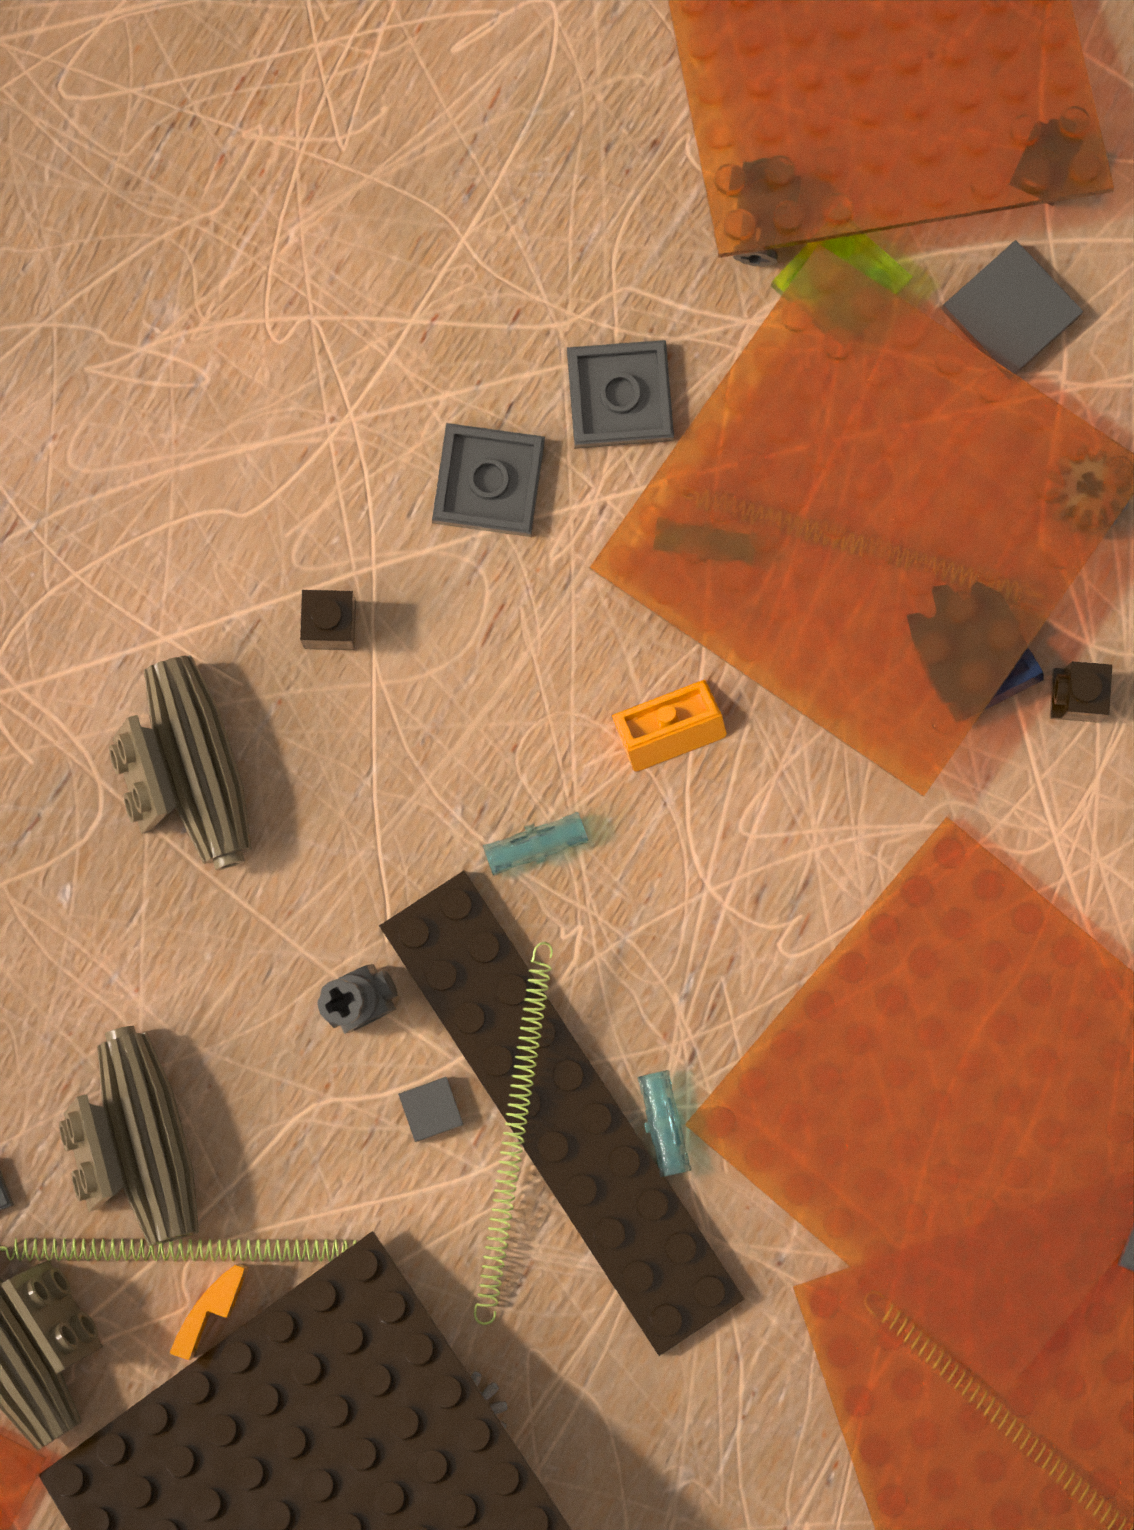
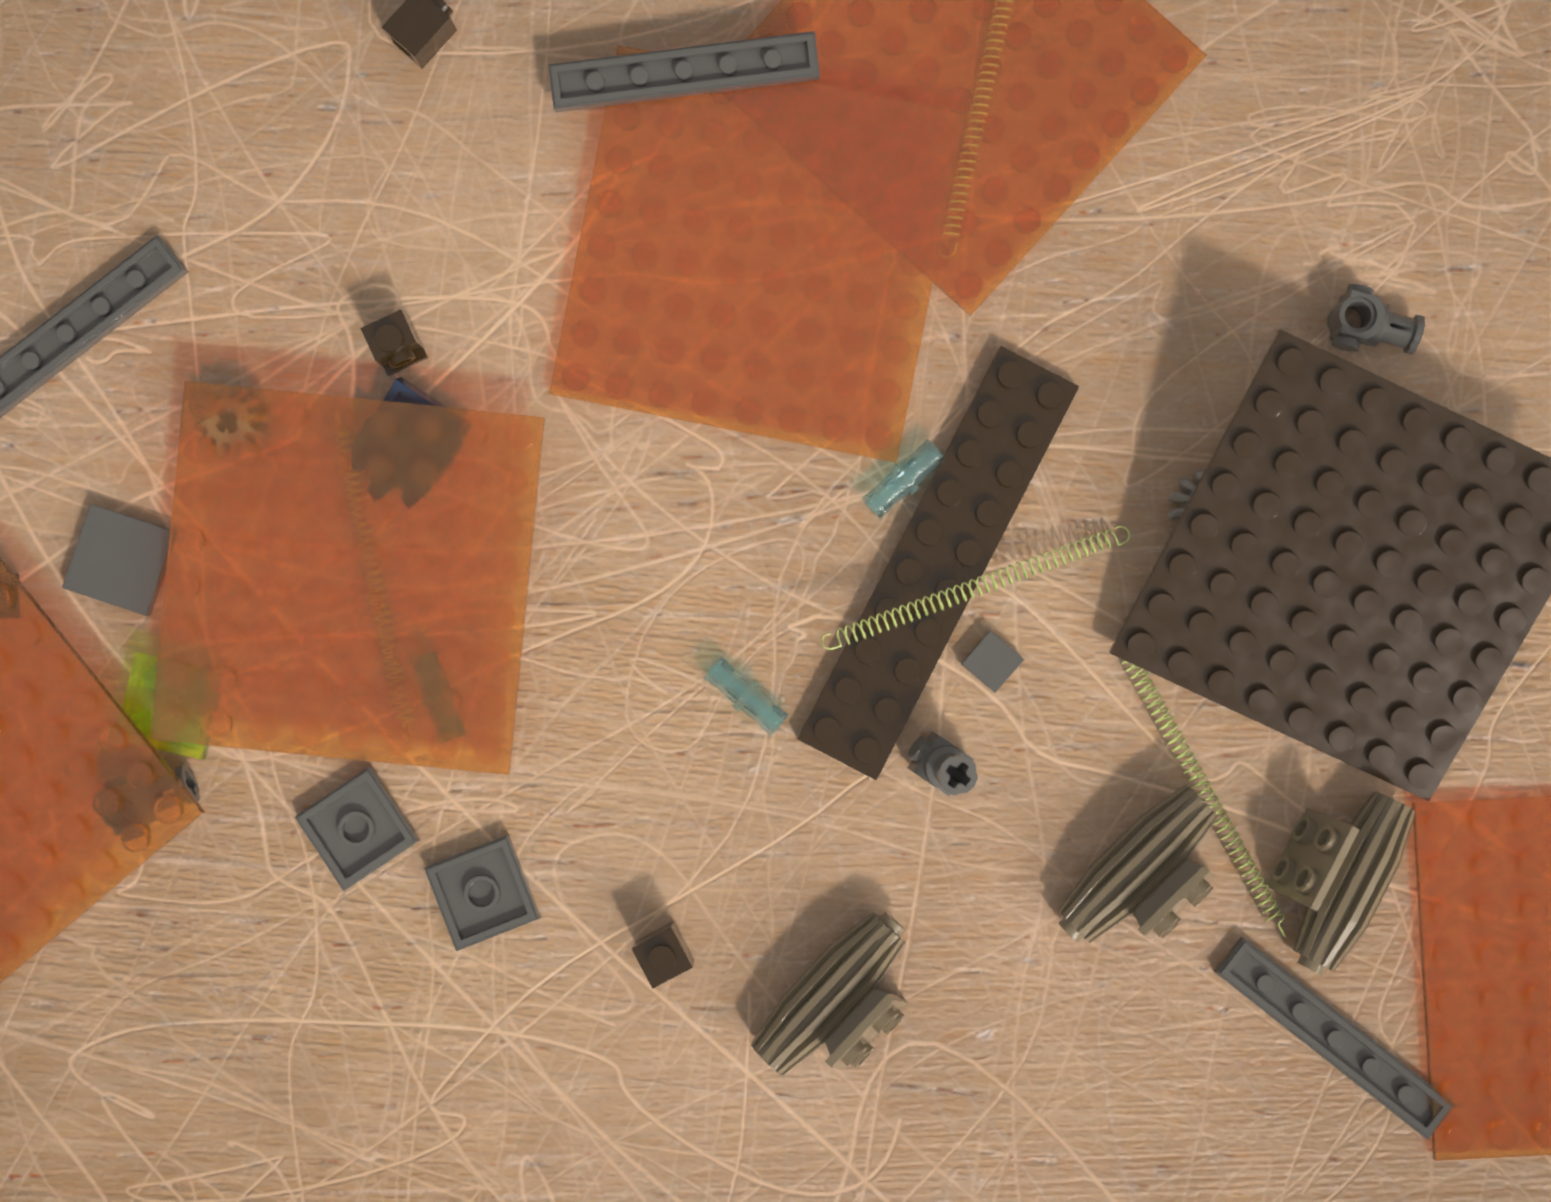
camera: 120 degrees left, 5 degrees up
light orange slope [170,1263,249,1360] -> none
light orange slope [612,679,727,772] -> none

